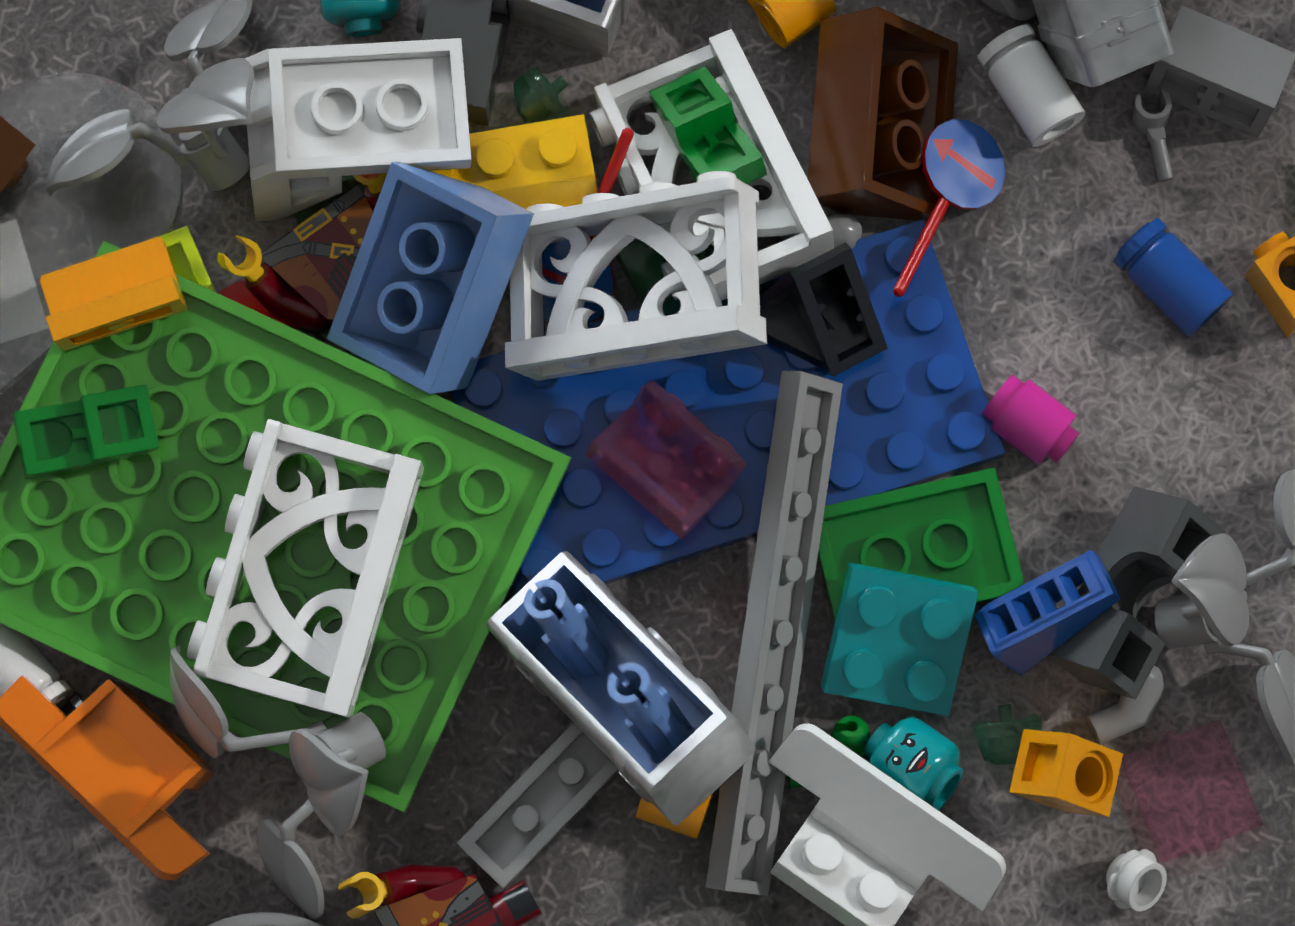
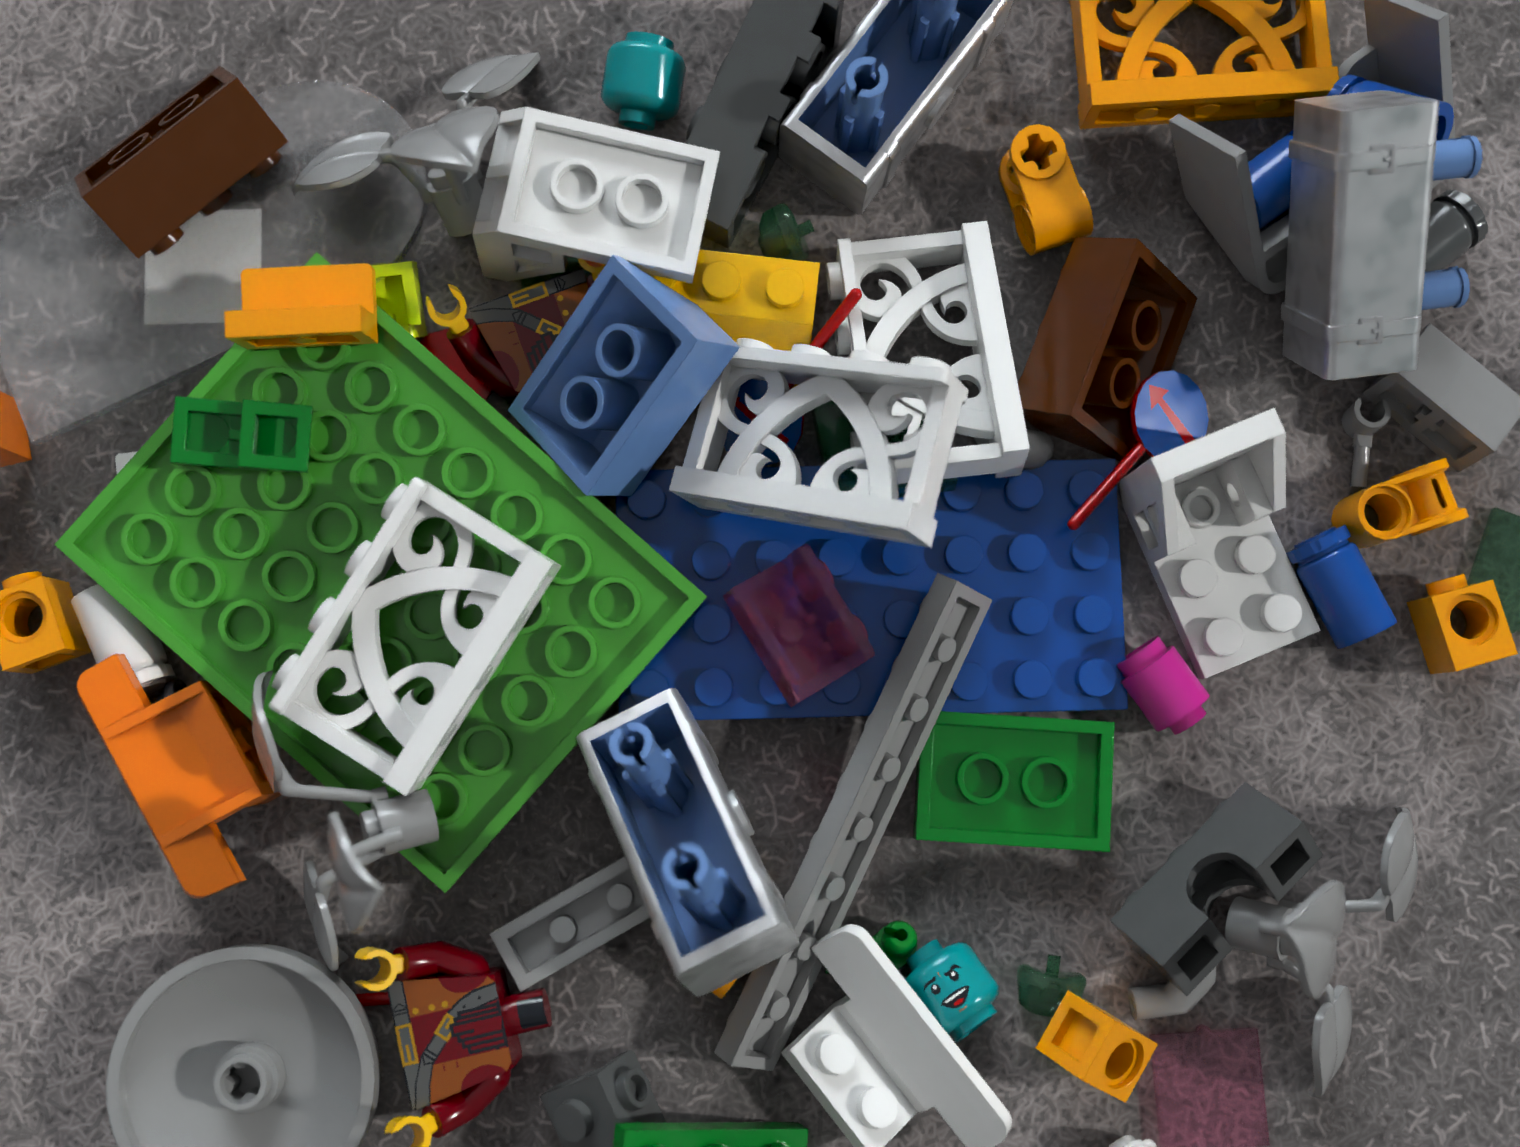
camera: 15 degrees right, 5 degrees up
green slope [649,66,767,184] -> none
black slope [759,242,888,377] -> none
teal plate [820,562,978,716] -> none
blue slope [974,549,1121,676] -> none
white piece [977,24,1086,147] -> none
none -> white bracket [1119,408,1321,680]
none -> light orange piece [1331,458,1469,549]

